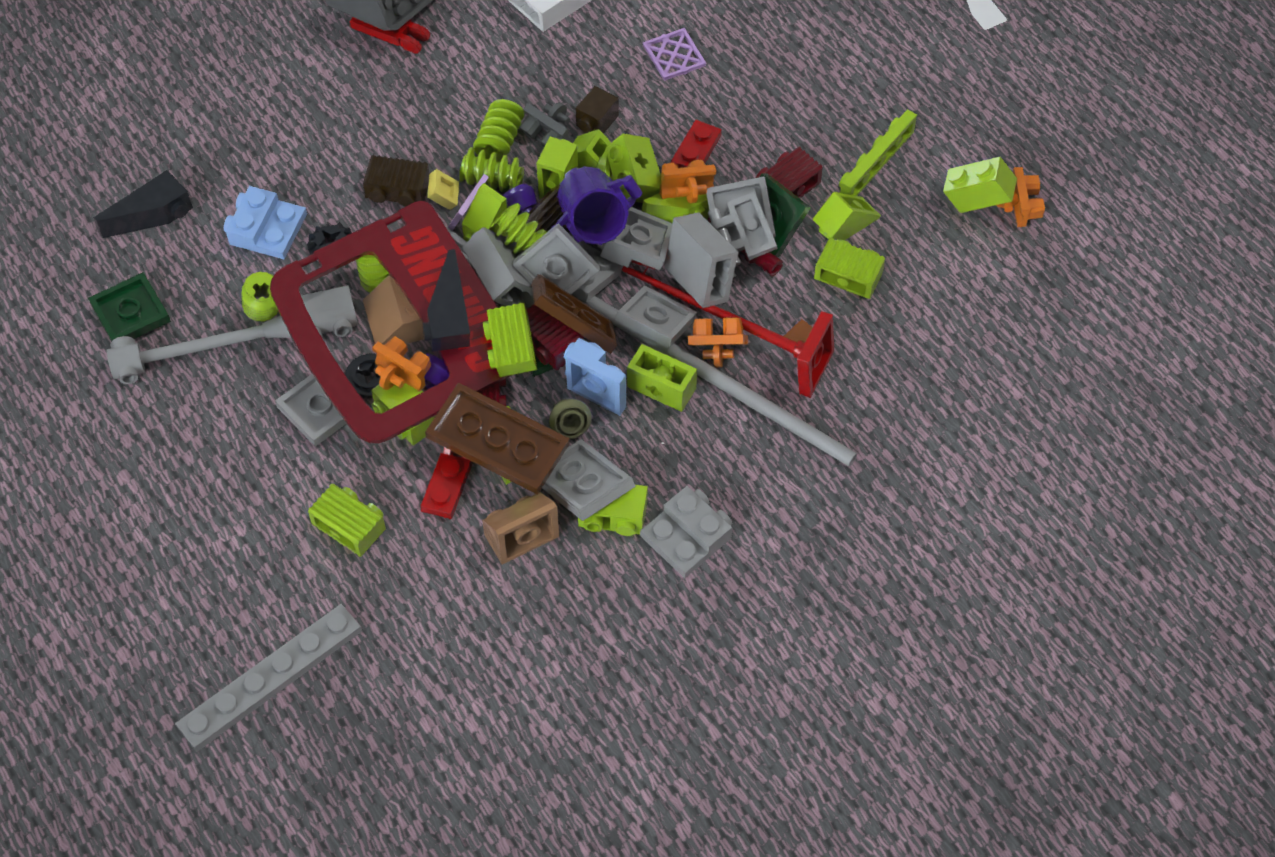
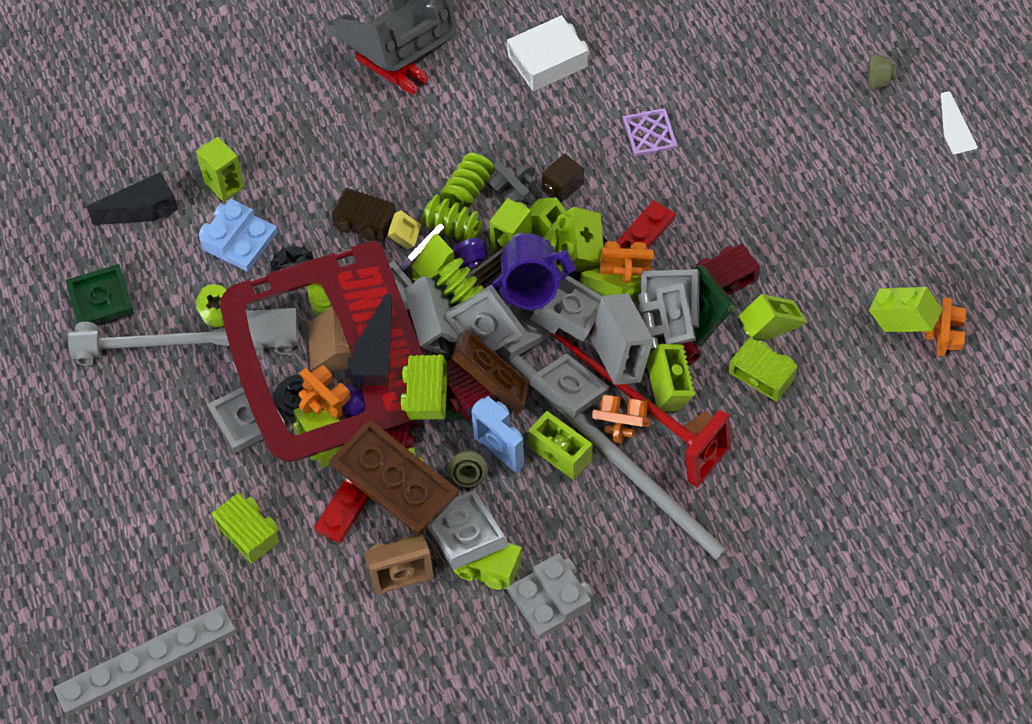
camera: 15 degrees right, 0 degrees up
lime plate [839,109,917,196] -> none
none -> lime brick [196,137,245,202]
none -> lime brick [647,344,696,412]

